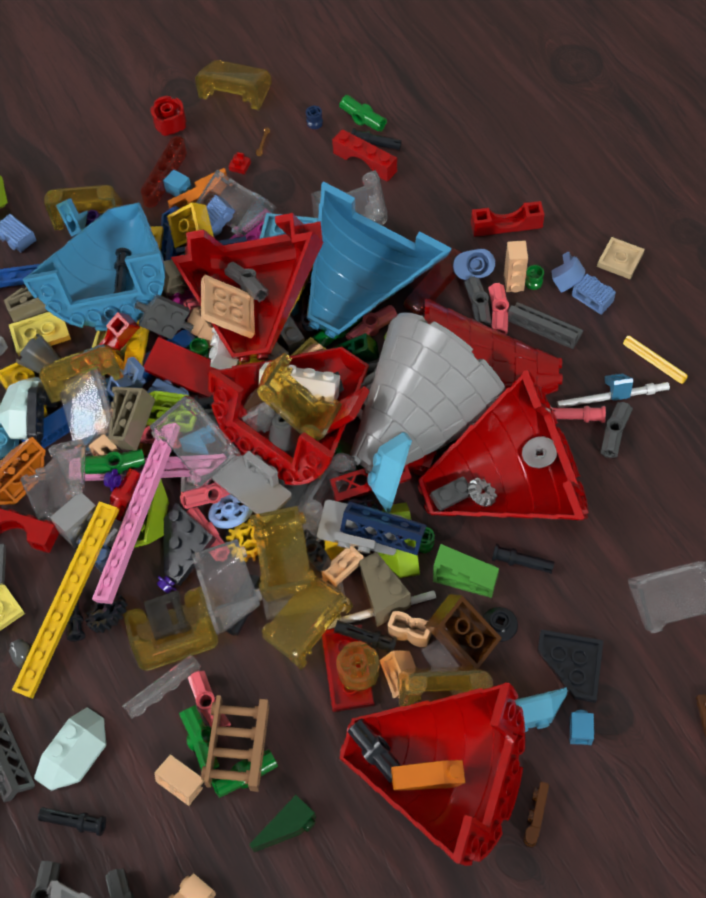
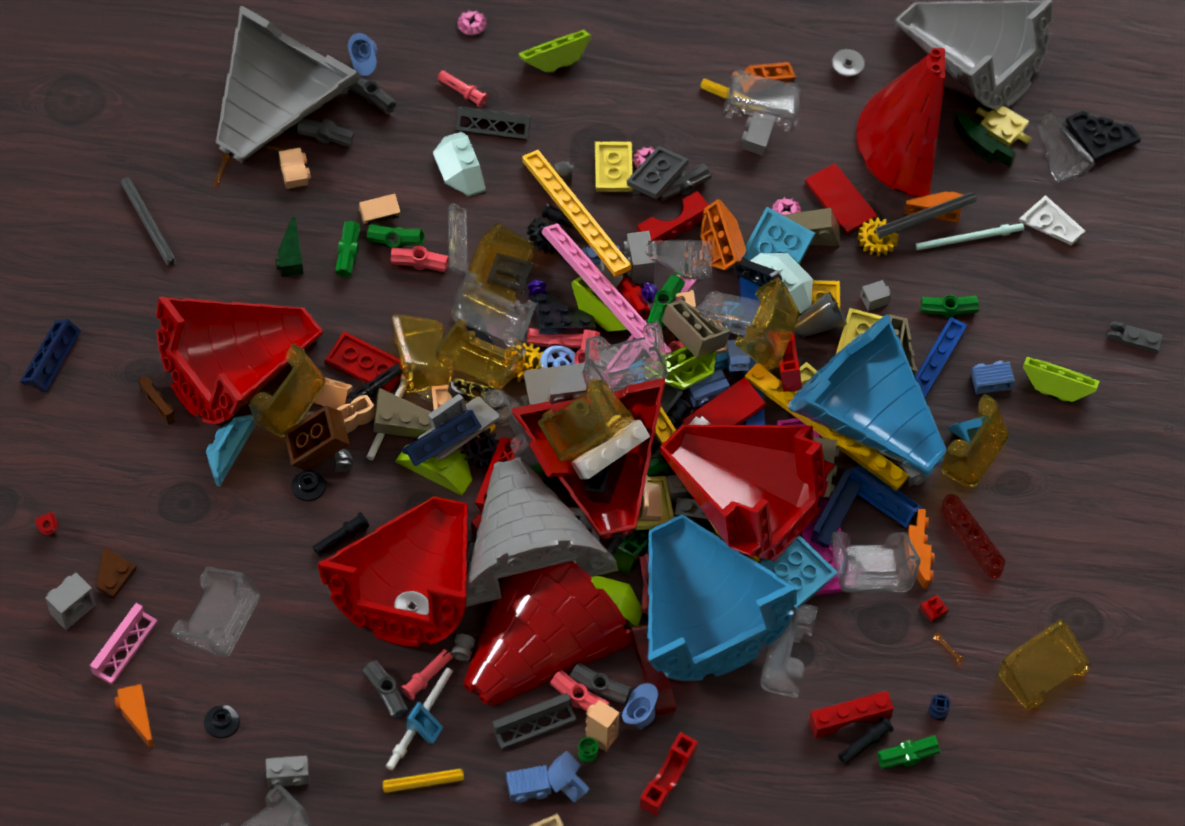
camera: 120 degrees right, 0 degrees up
black pin [38,807,107,836] -> none
black pin [114,248,132,293] -> none
dark grey plate [134,294,194,339] -> none
red brick [150,96,186,136] -> none
dark azure brick [163,170,192,197] -> none
yellow brick [167,202,214,248] -> none
light nougat plate [201,275,255,338] -> none
medium nougat fence [201,695,270,792] -> none
medium blue brick [206,195,236,237] -> none
dark grey piece [225,262,269,302] -> none
clear yellow brick [336,641,380,691] -> none
black piece [347,718,402,783] -> none
medium azure wedge [367,432,412,513] -> none
orange slope [391,760,465,790] -> none
green wheel [415,527,434,553] -> none
dark grey plate [430,476,470,511] -> none
bright green wedge [433,544,499,598] -> none
light grey gear [468,477,497,507] -> none
black plate [537,629,604,703] -> none
dark azure brick [569,710,594,745] -> none

